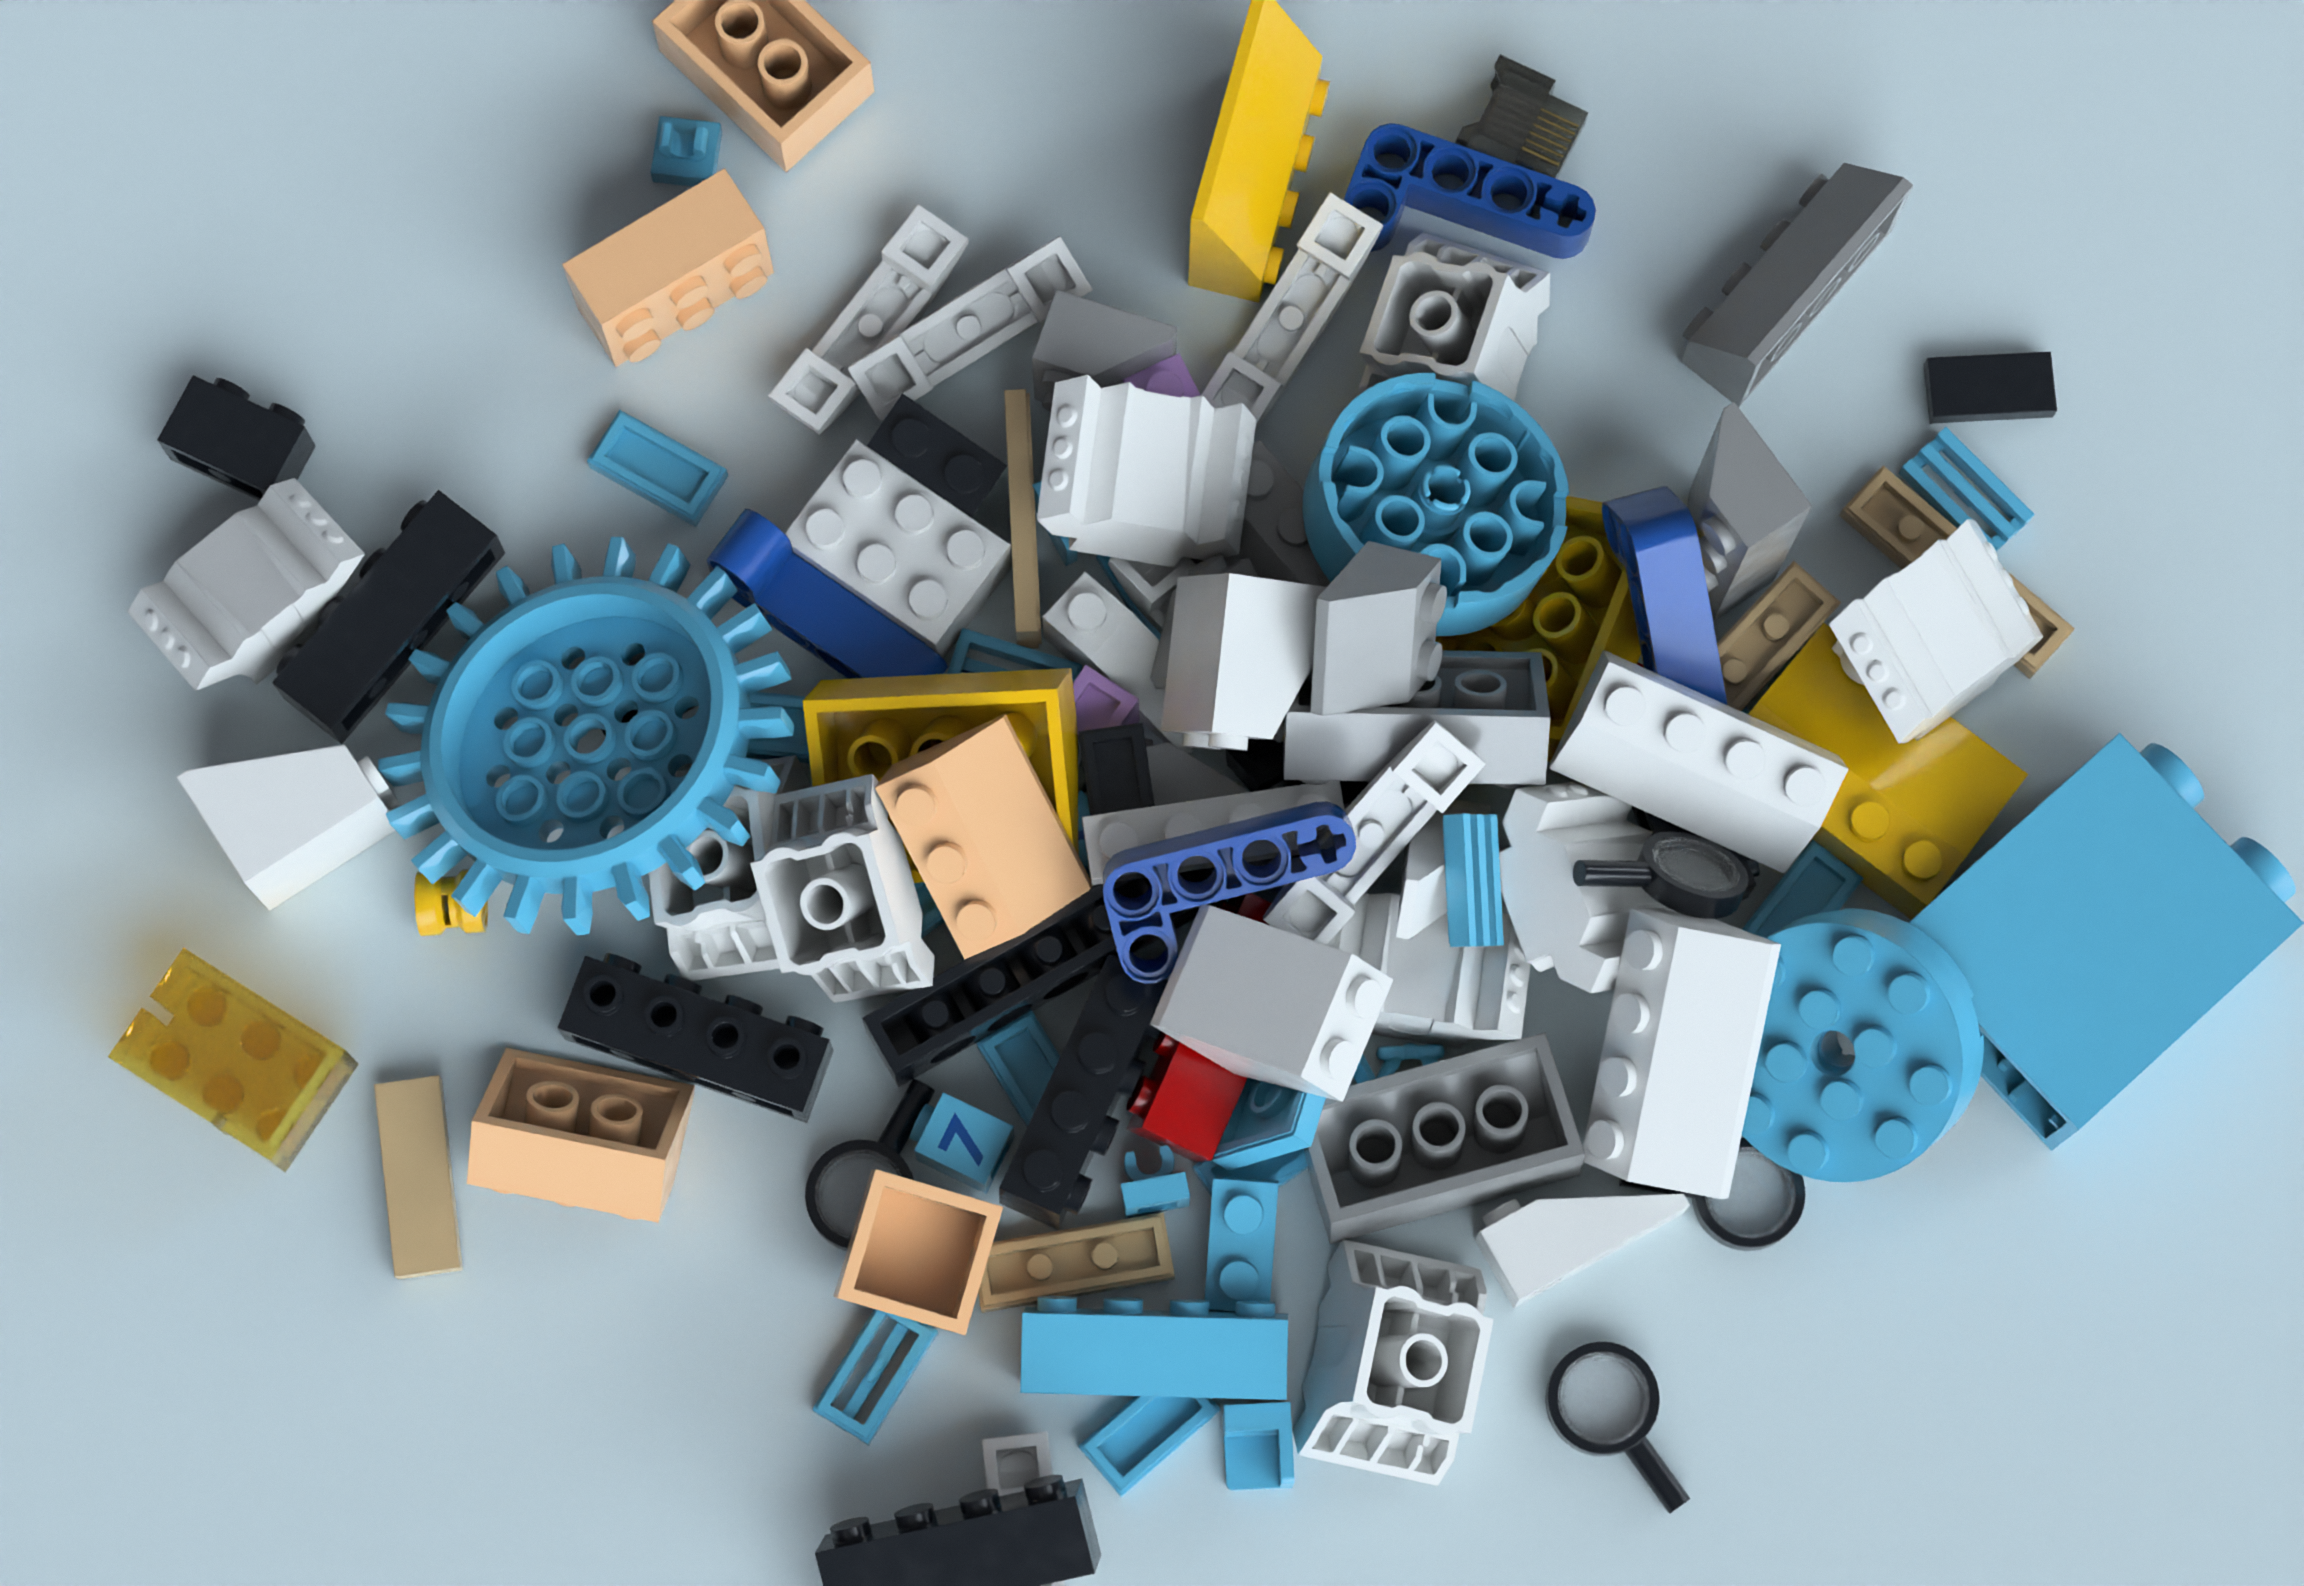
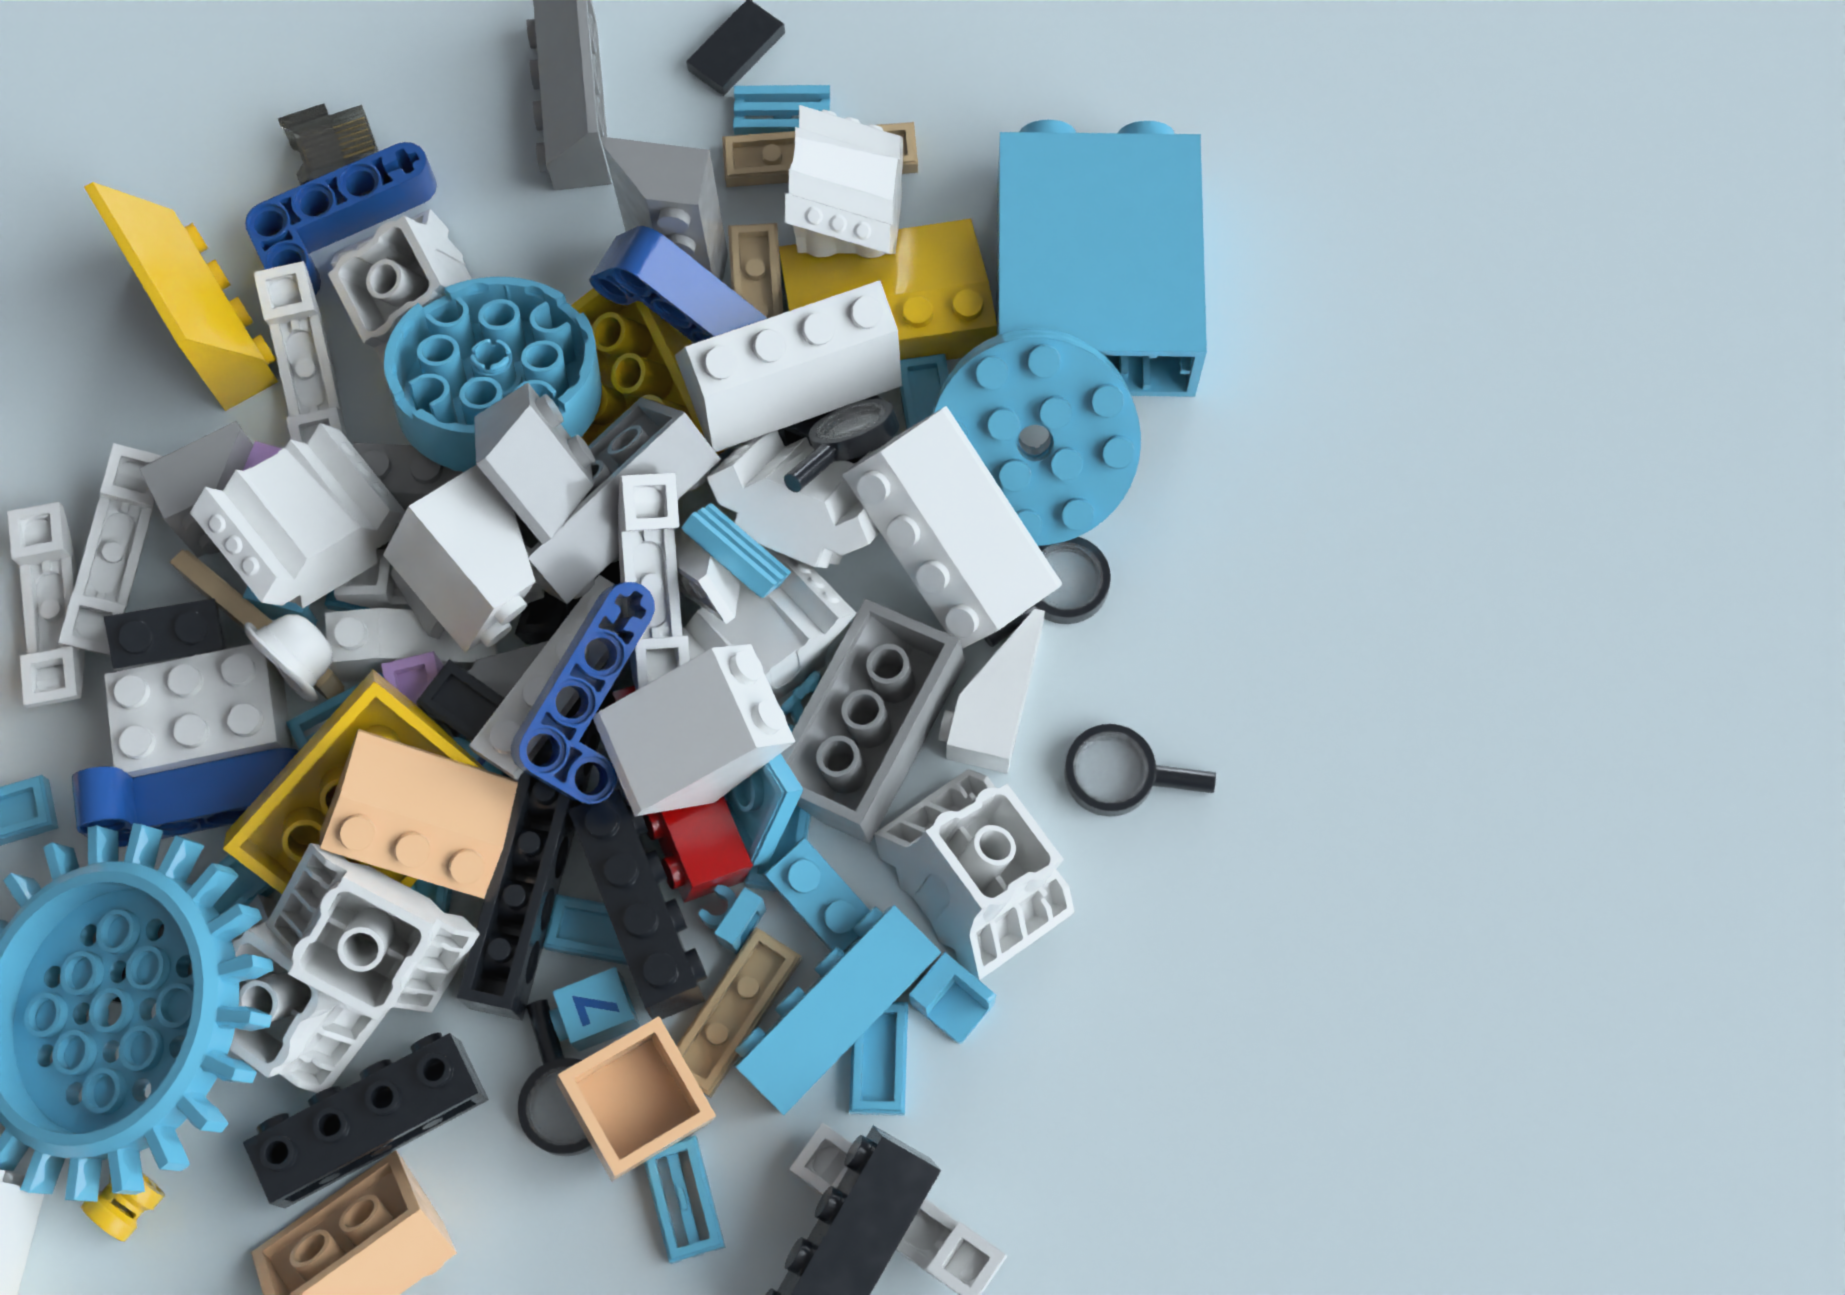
camera: 45 degrees left, 5 degrees down
none -> white hat [244,614,333,702]

